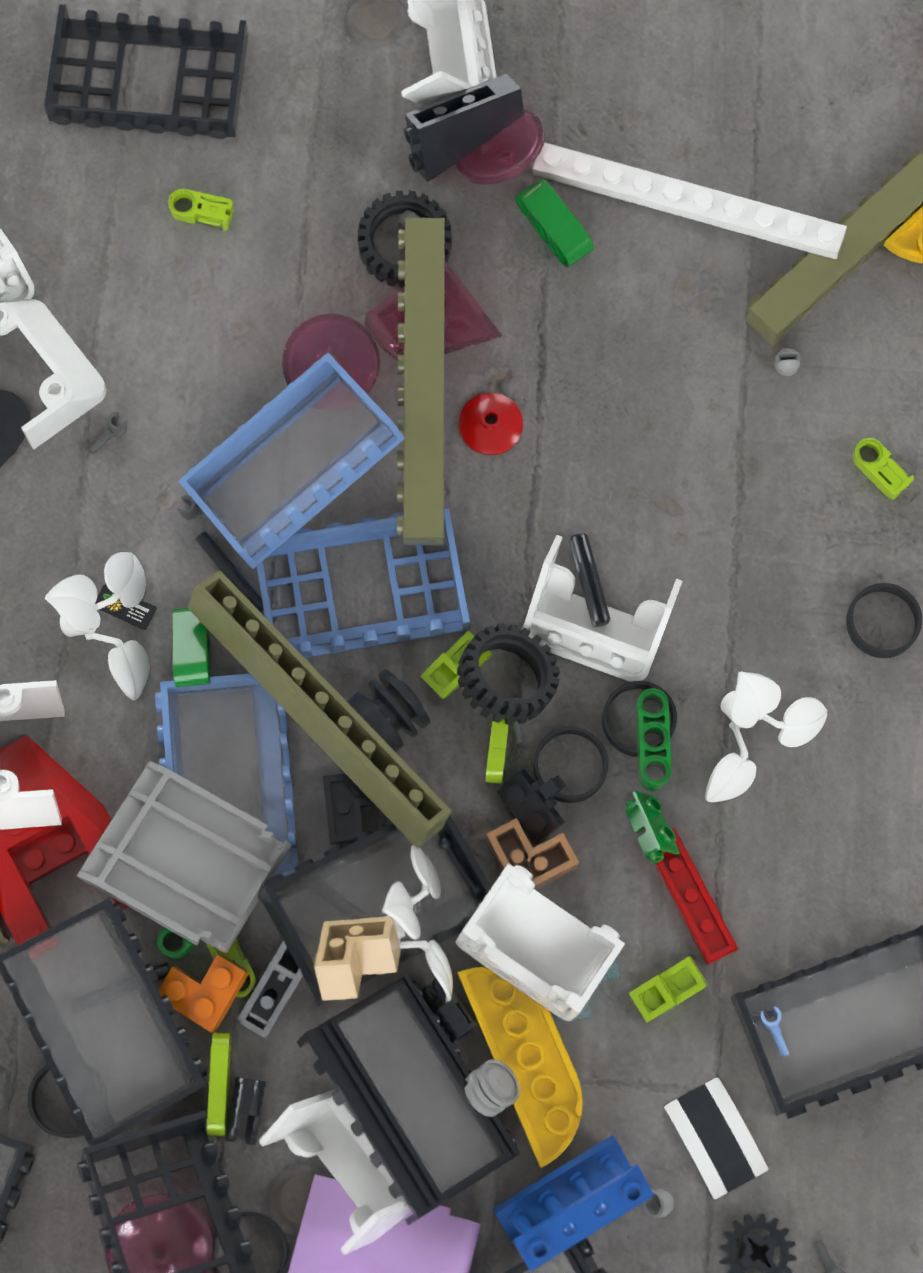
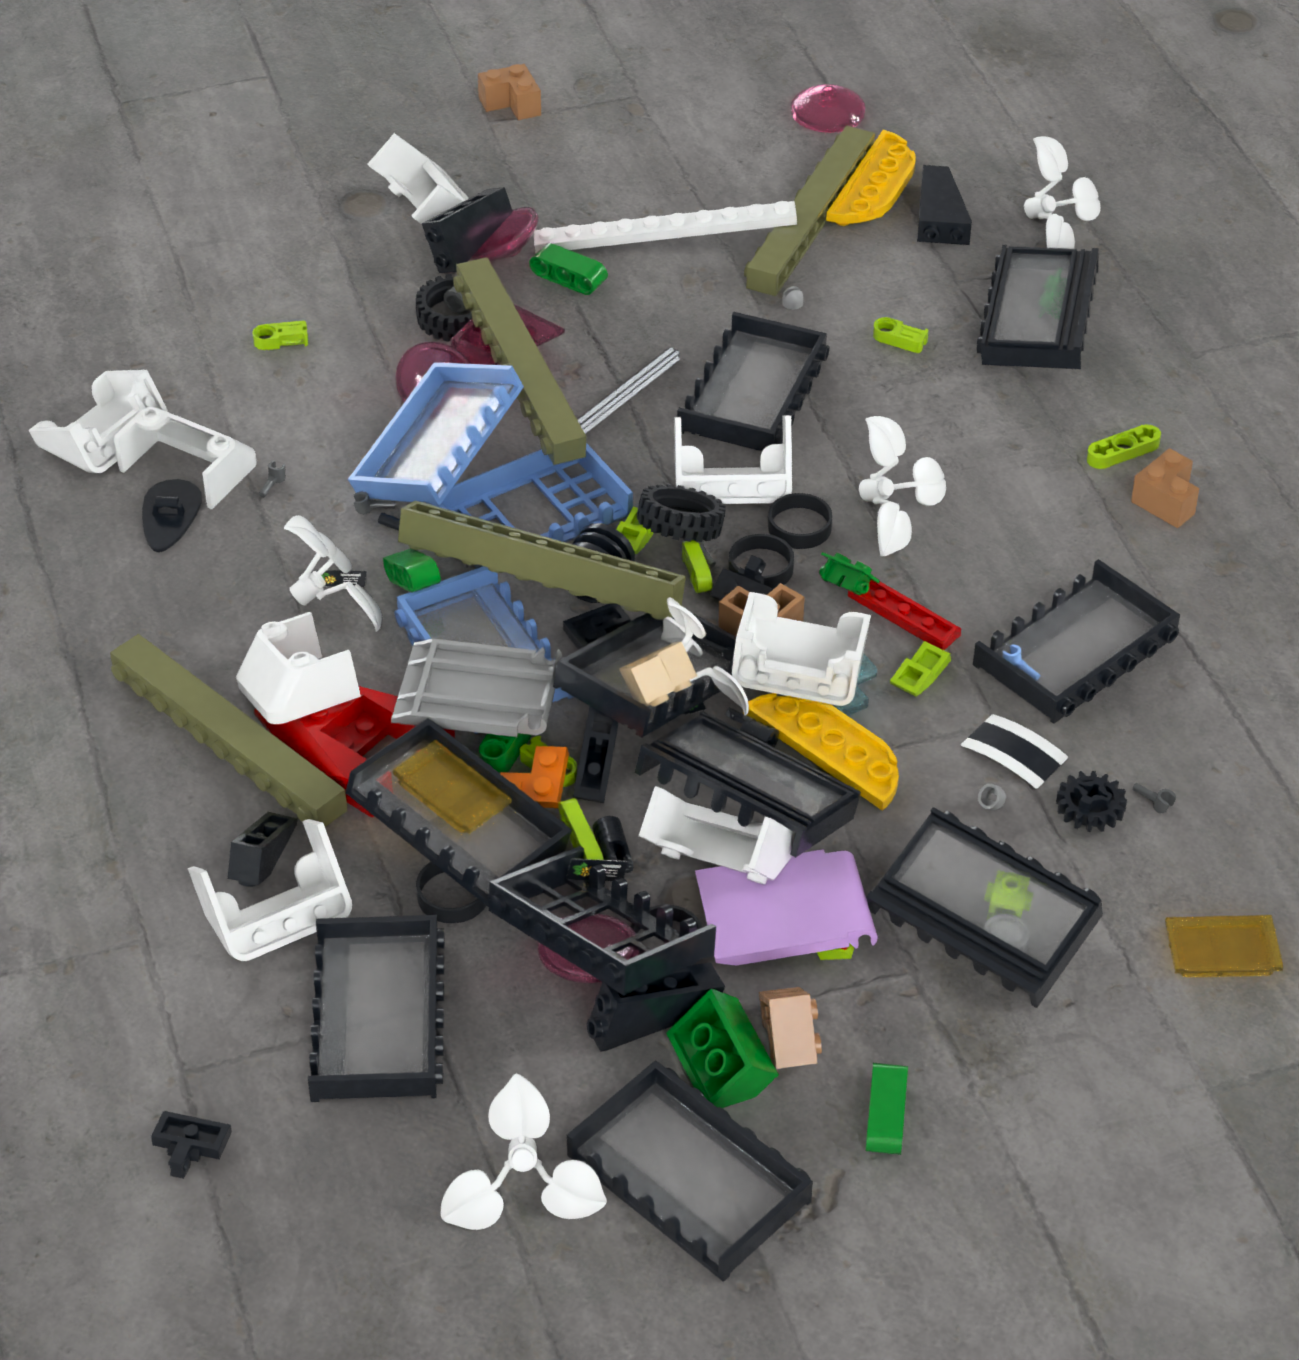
camera: 20 degrees left, 30 degrees down
black window [44,4,248,139] -> none
red dish [458,393,523,455] -> none
light grey wheel [464,1059,520,1117] -> none
blue fence [492,1135,655,1272] -> none
black axle [569,533,611,627] -> none
green beam [635,688,672,791] -> none
black tyre [846,583,922,658] -> none
none -> clear yellow piece [392,740,512,834]
none -> black sticker [566,859,628,881]
none -> axle [577,347,680,434]
none -> window [677,312,830,451]

